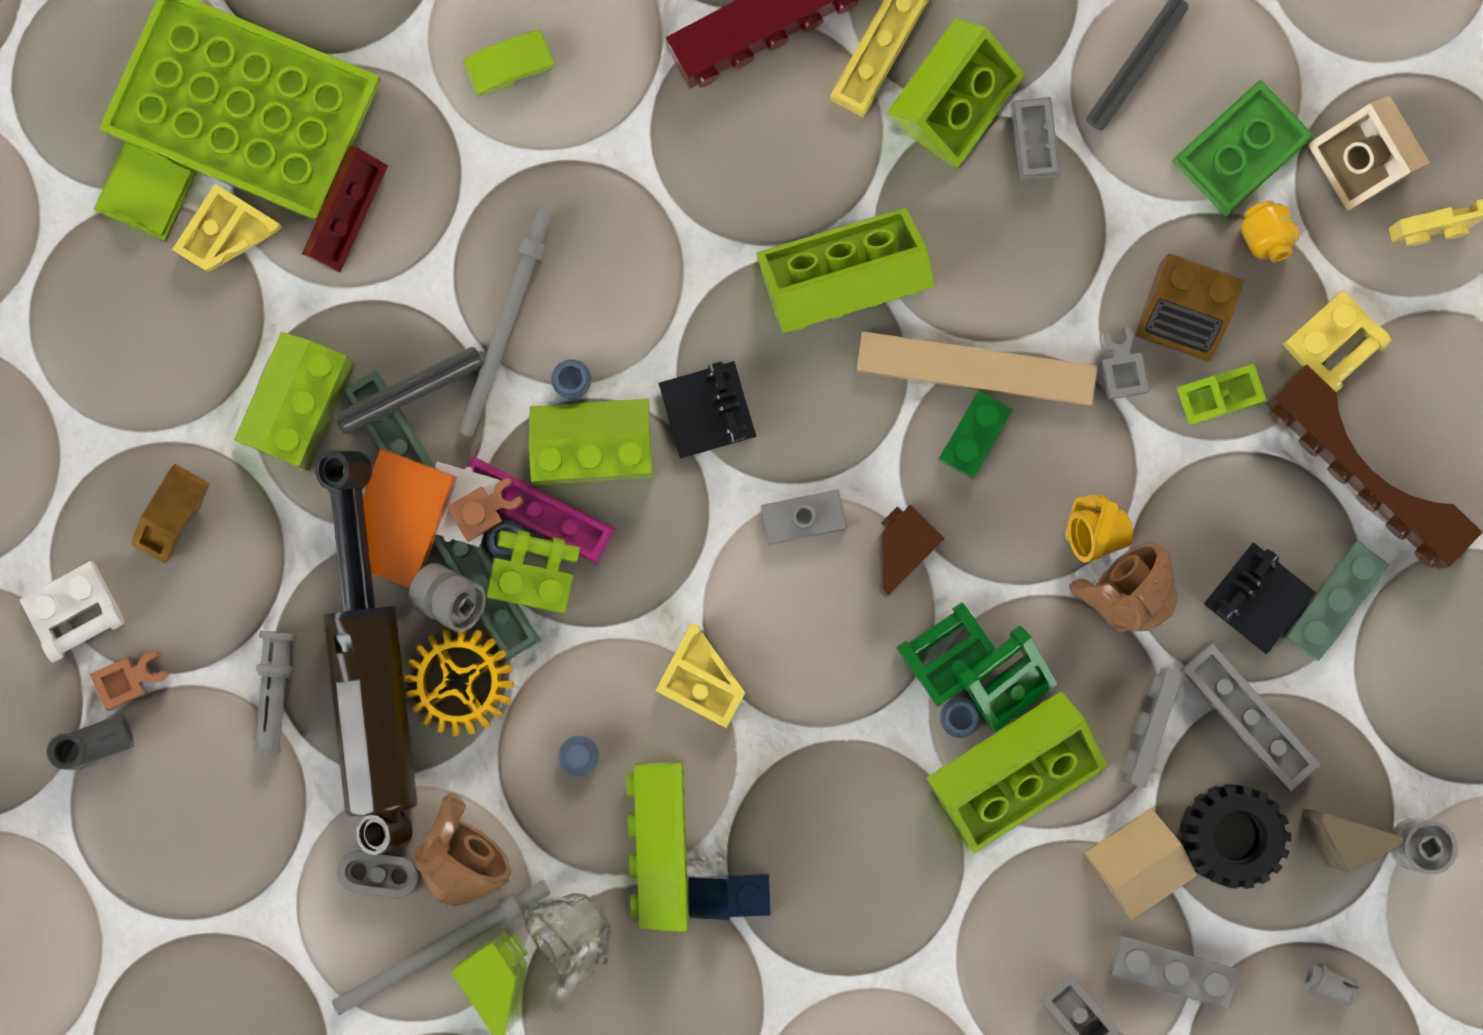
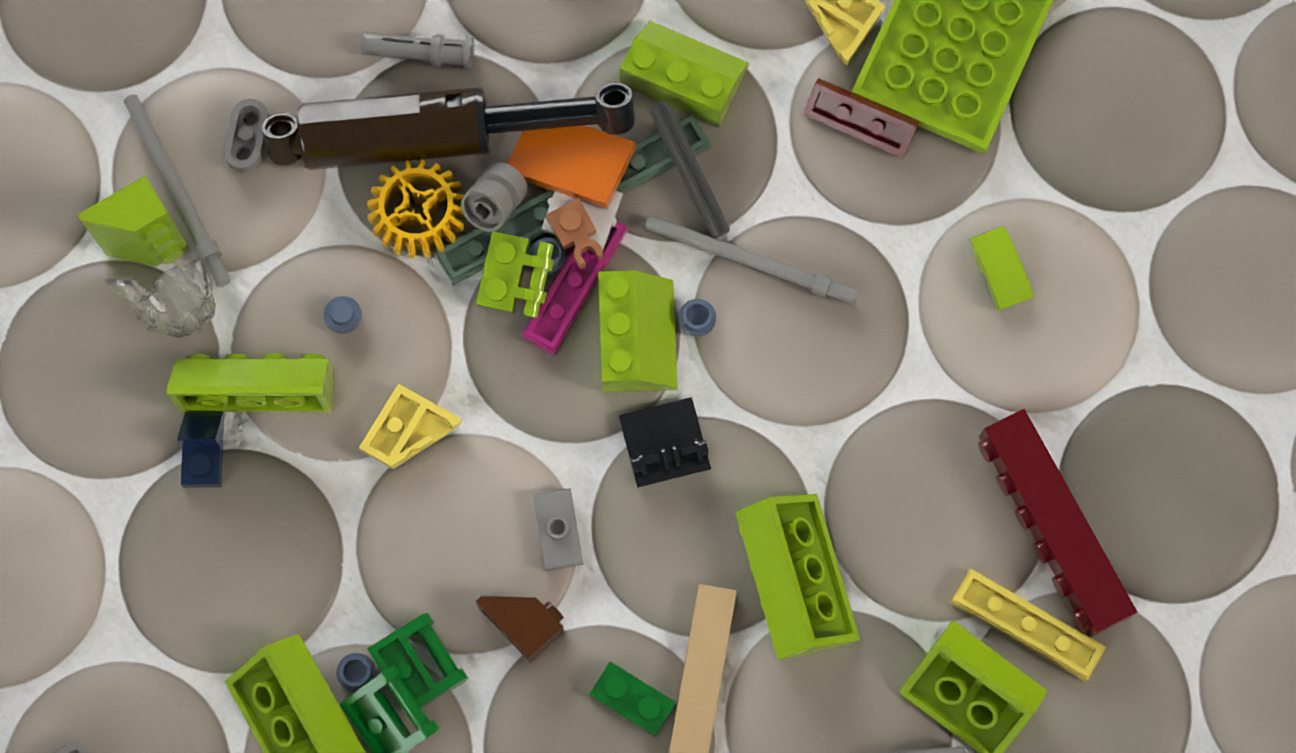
camera: 90 degrees right, 10 degrees down
medium nougat head [414,793,512,906] -> none

